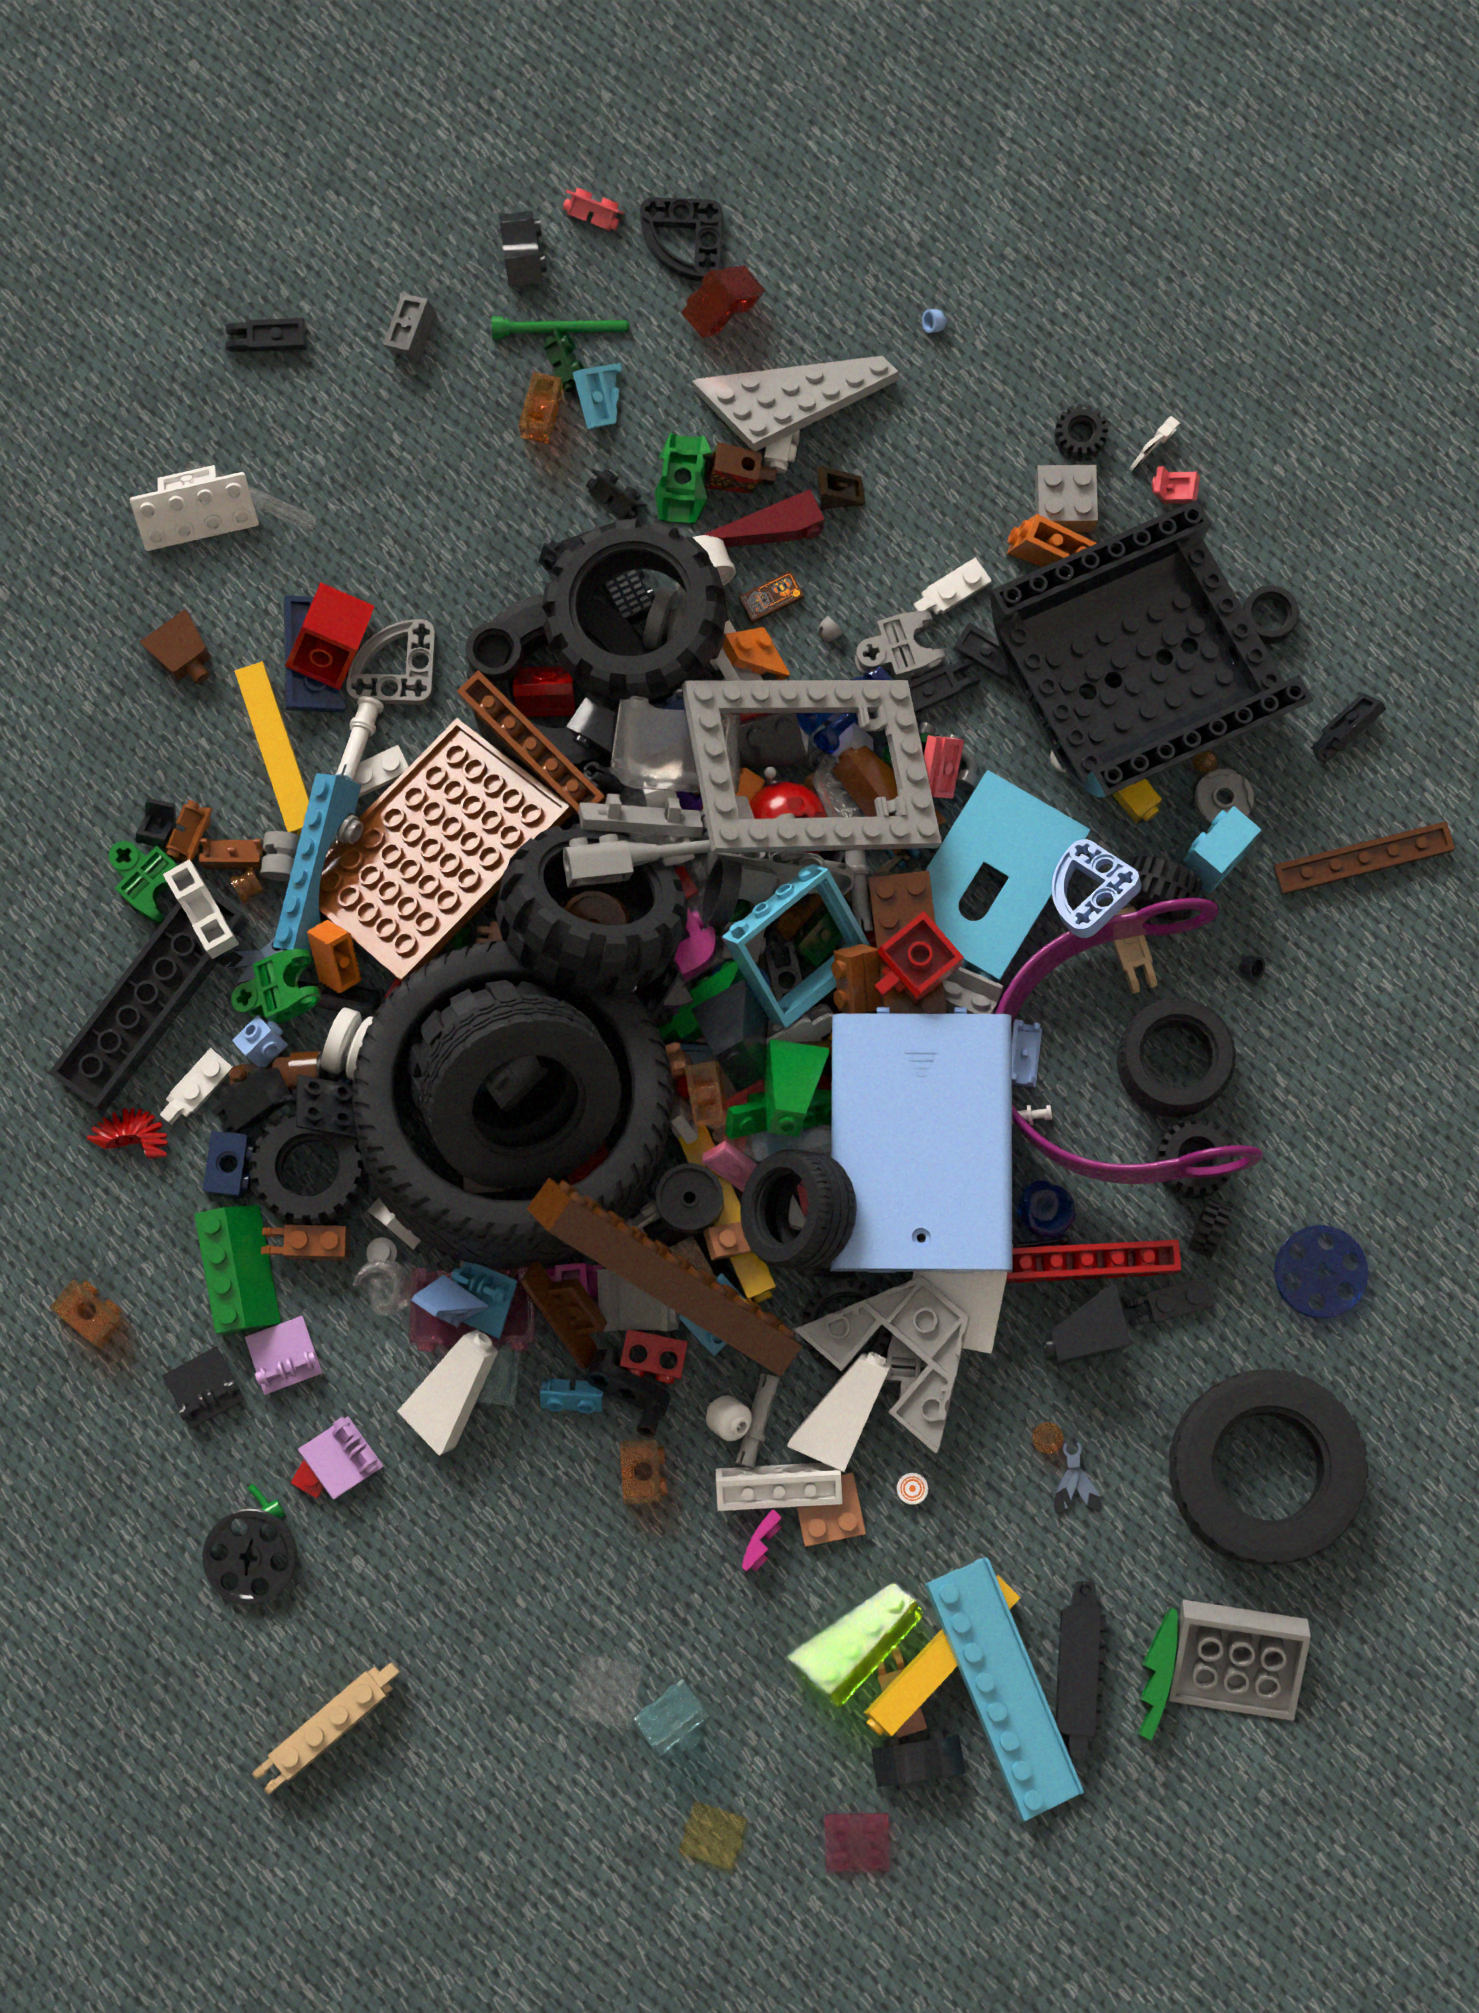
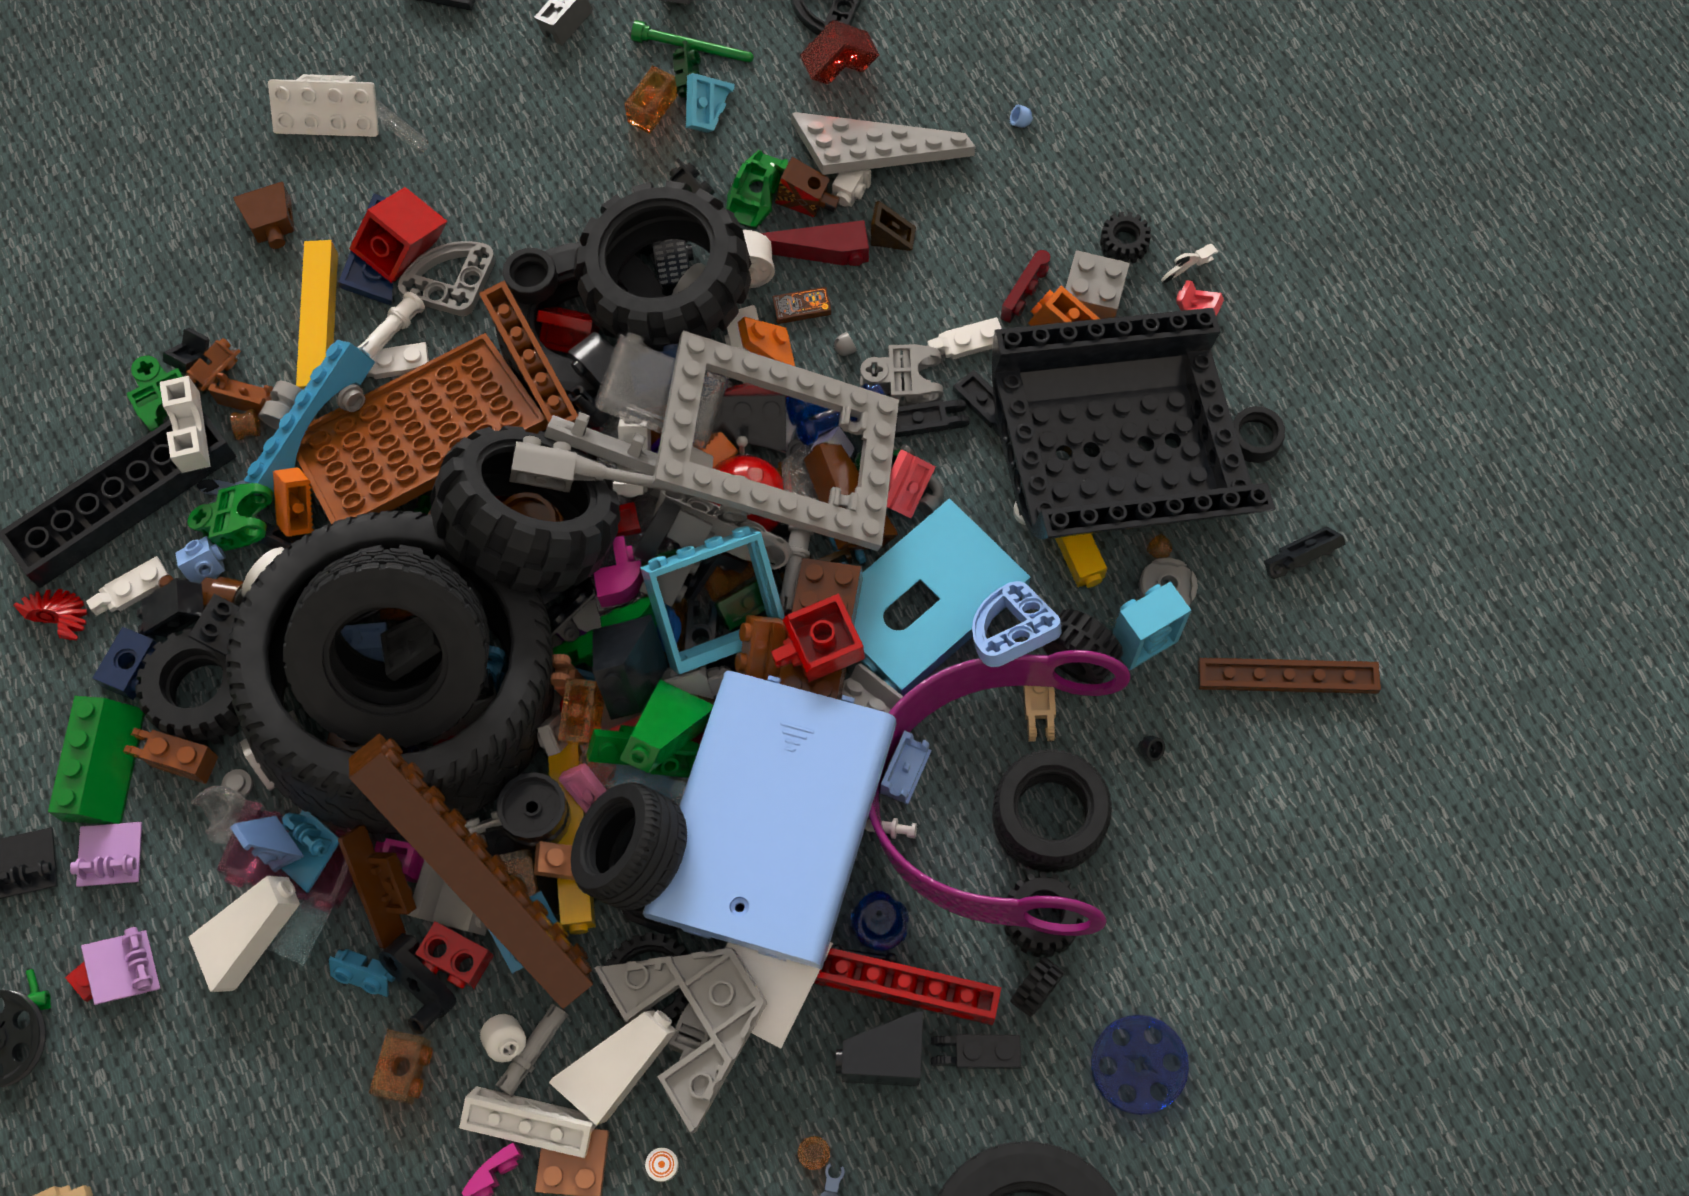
camera: 15 degrees right, 10 degrees down
none -> dark red plate [1000,250,1050,323]

